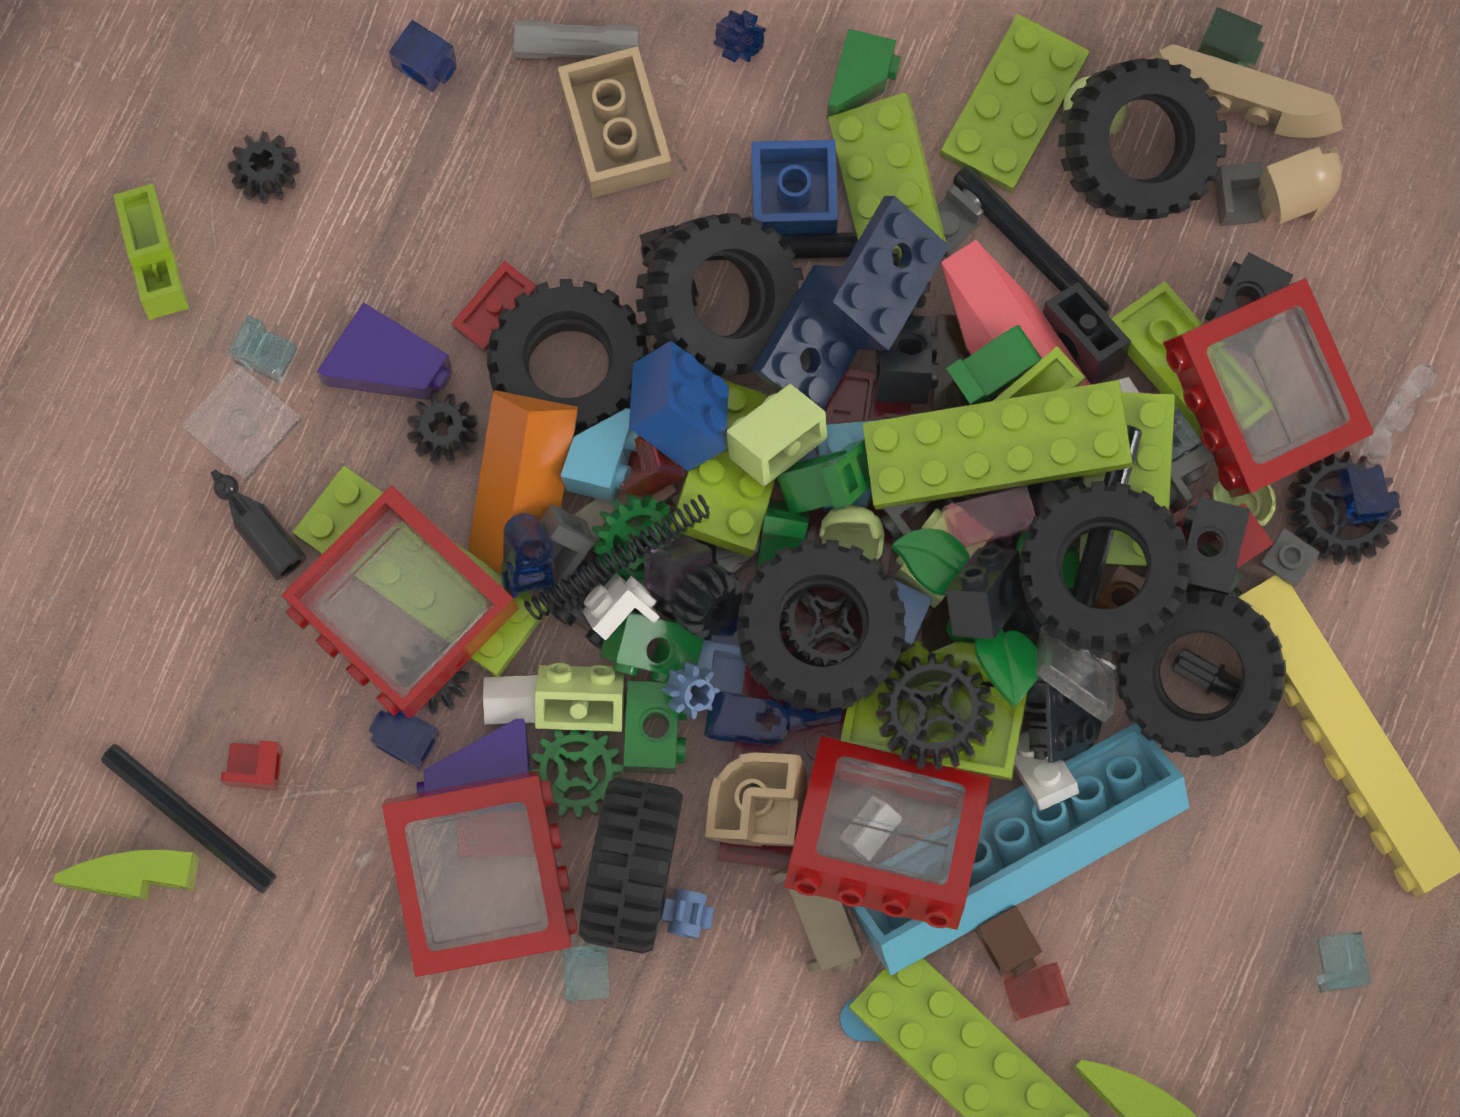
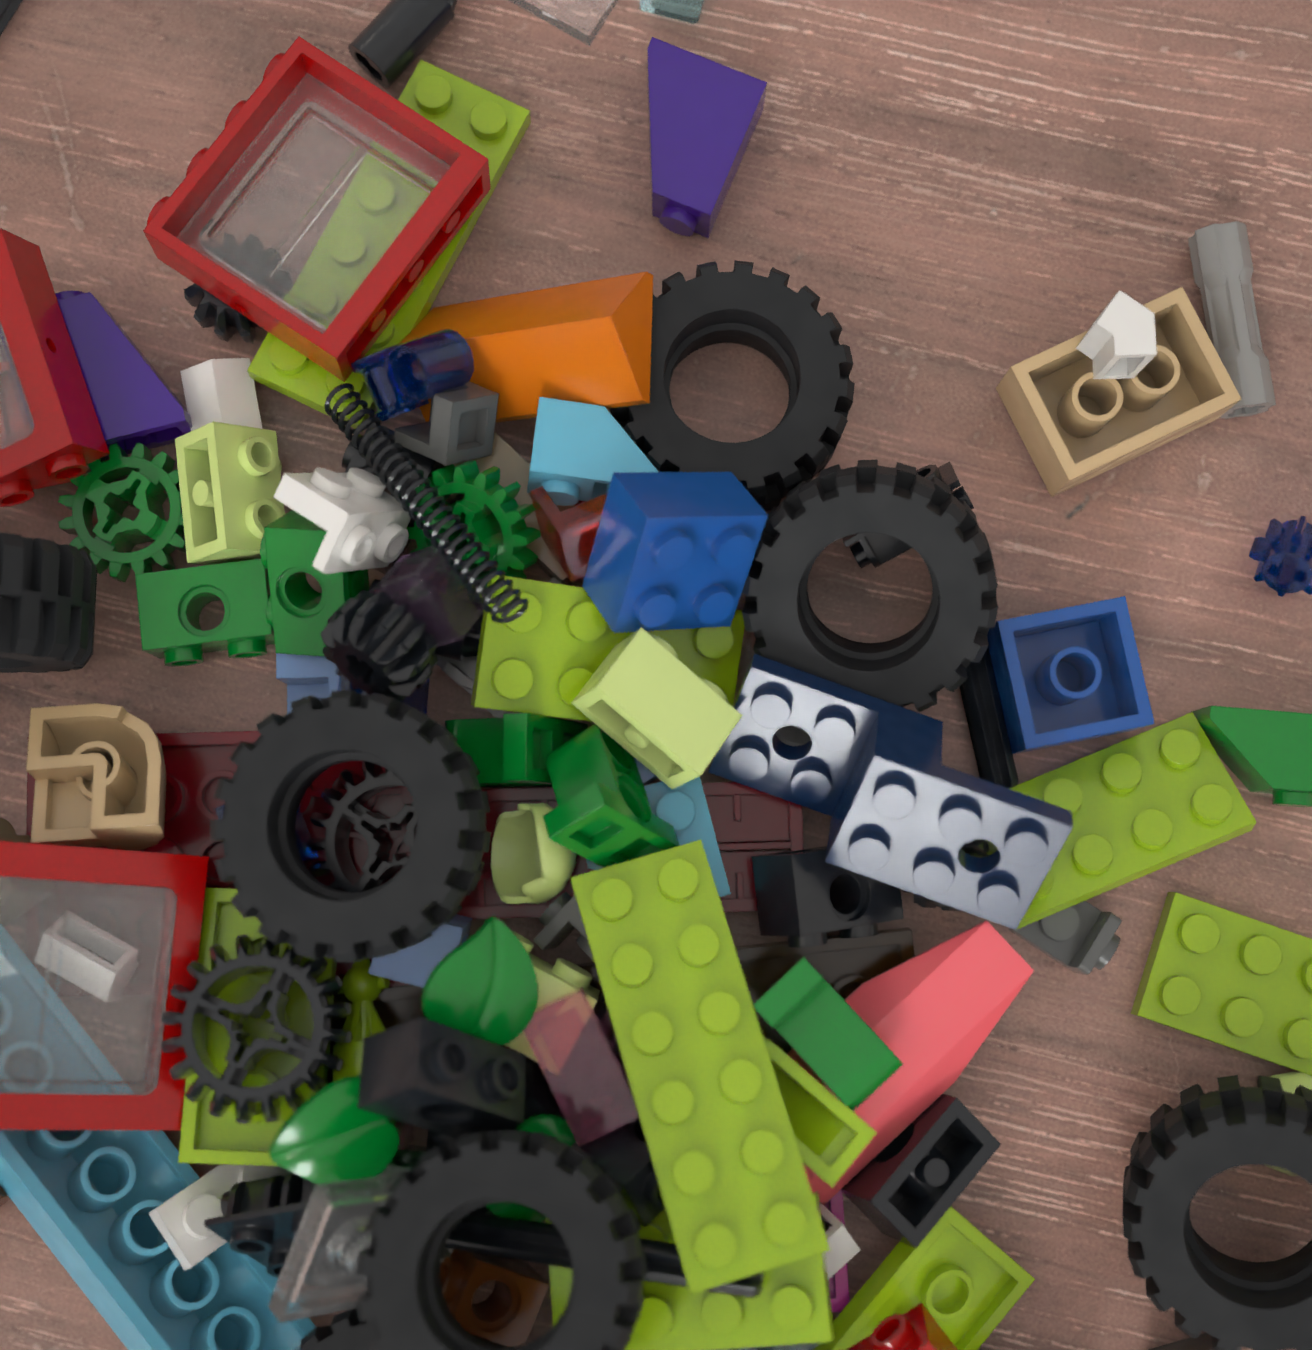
camera: 80 degrees right, 5 degrees up
red panel [221,740,283,791] -> none
clear blue brick [369,710,440,771] -> none
clear blue brick [389,20,457,92] -> none
black gear [407,393,478,465] -> none
red plate [451,260,536,353] -> none
medium blue gear [662,661,720,719] -> none
clear blue piece [704,692,789,746] -> none
black axle [953,165,1110,314] -> none
none -> white piece [1076,290,1157,379]

